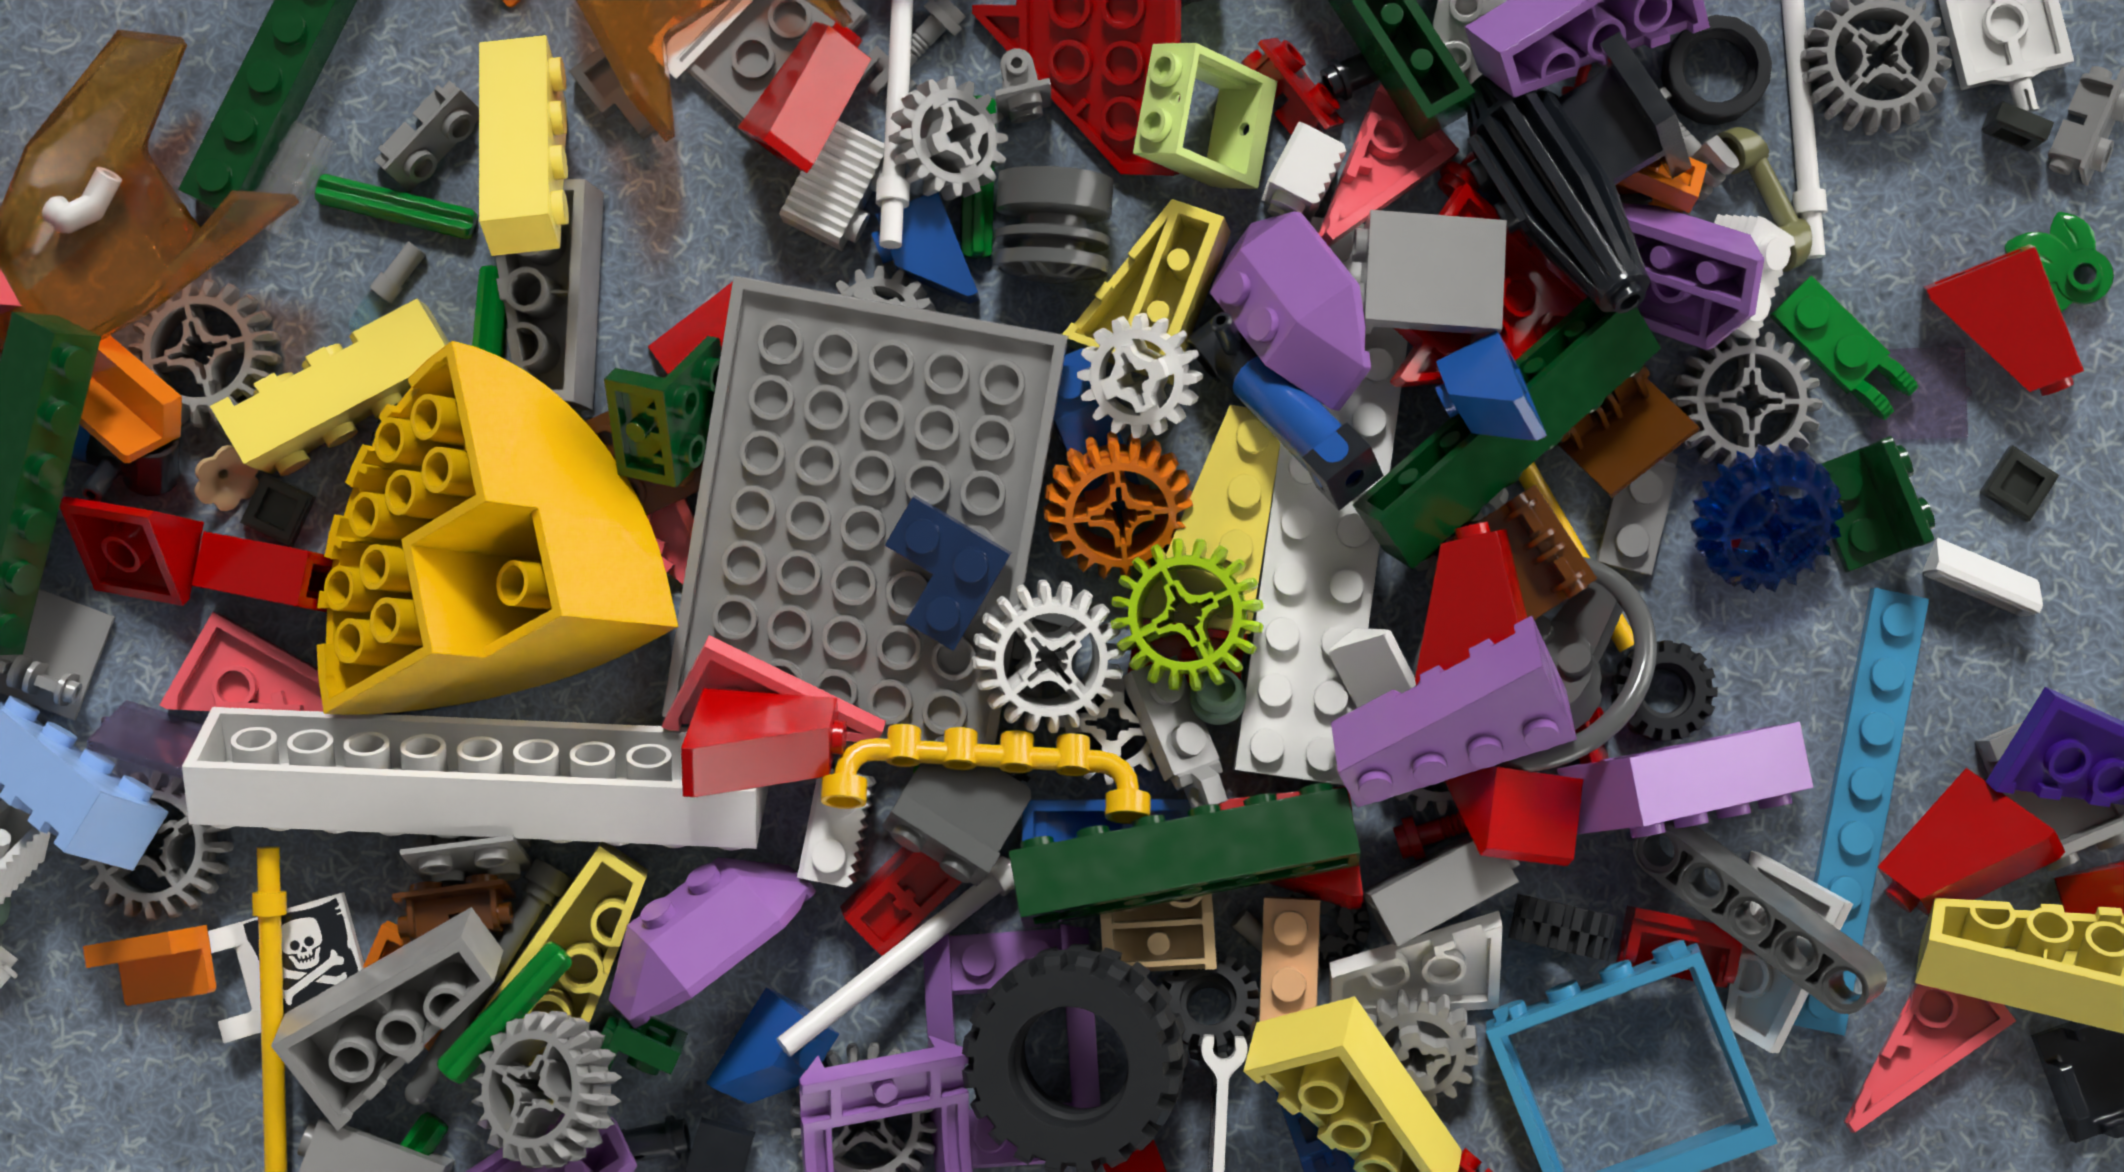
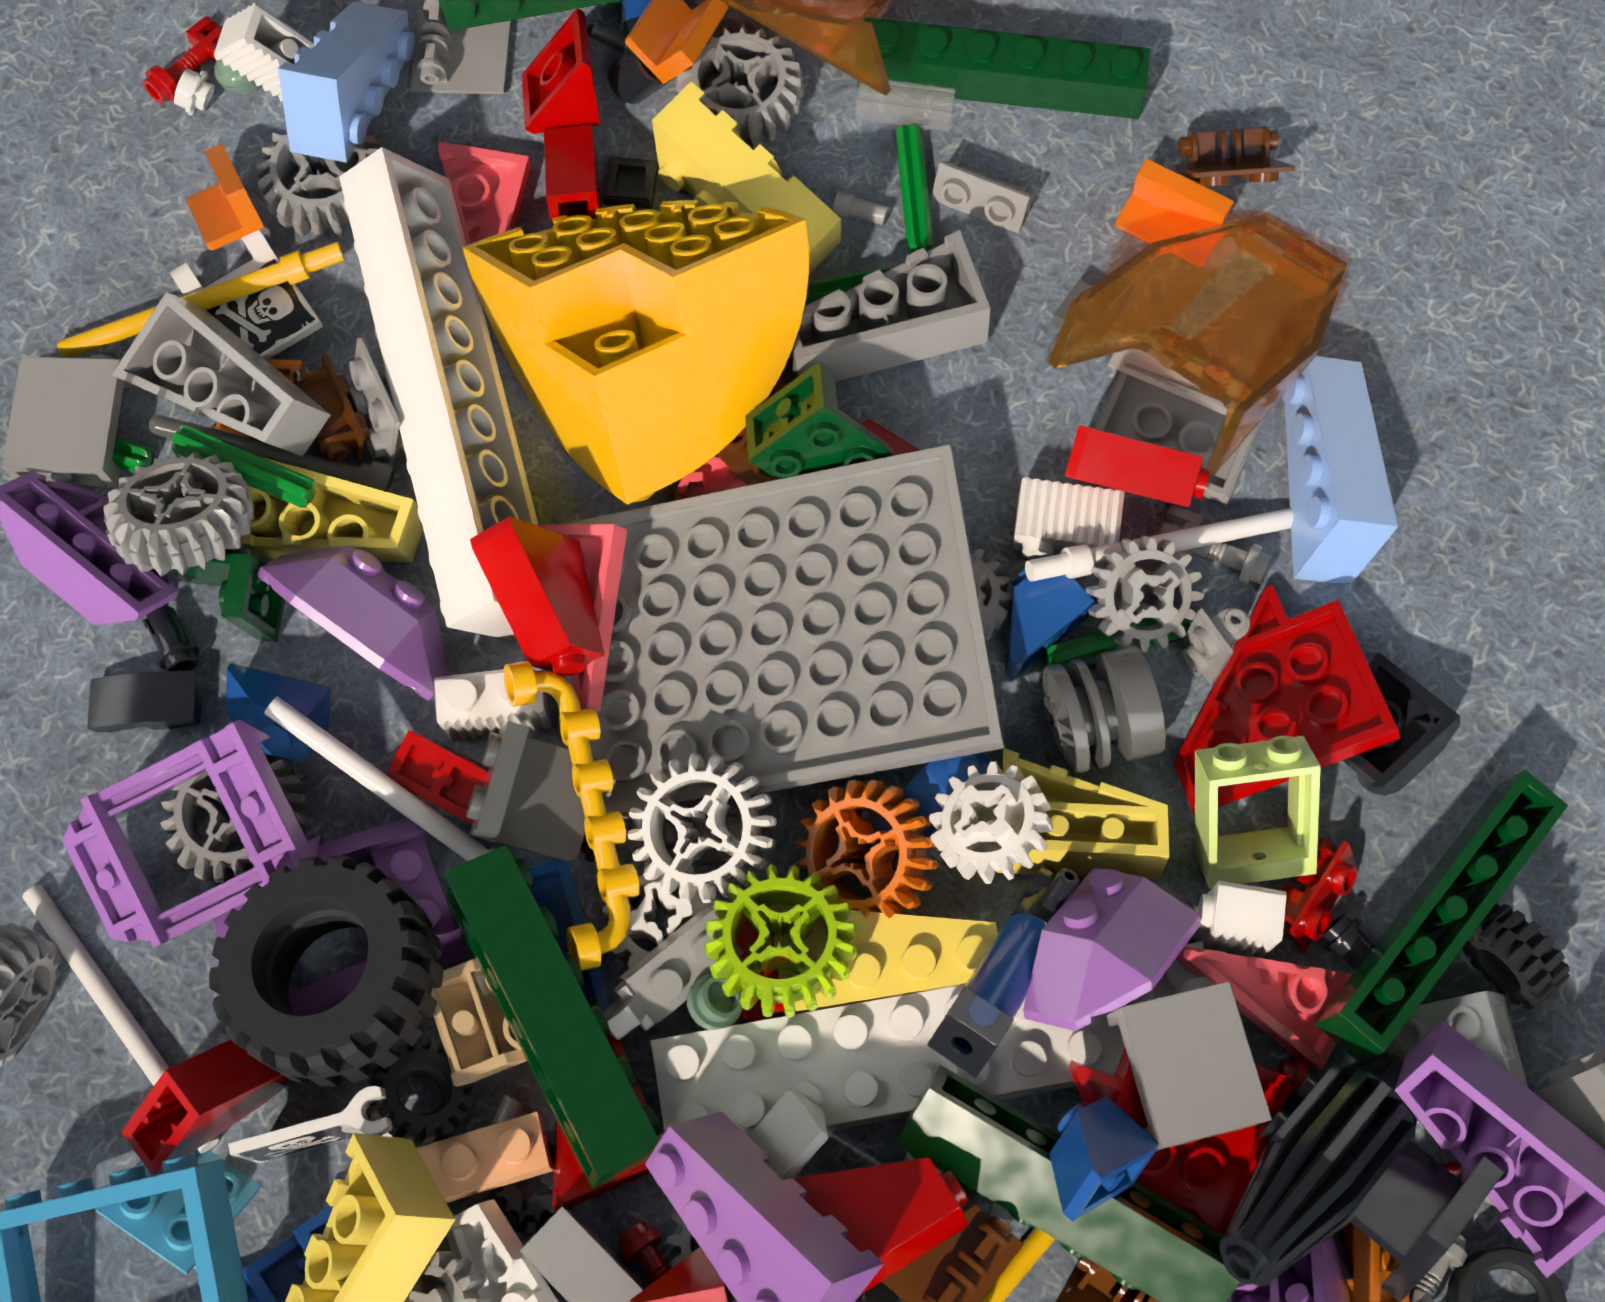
camera: 70 degrees right, 15 degrees down
clear purple piece [86,700,203,778] -> none
tan plant [194,445,259,511] -> none
light yellow wedge [479,35,569,256] -> none
dark blue plate [885,495,1012,651] -> none

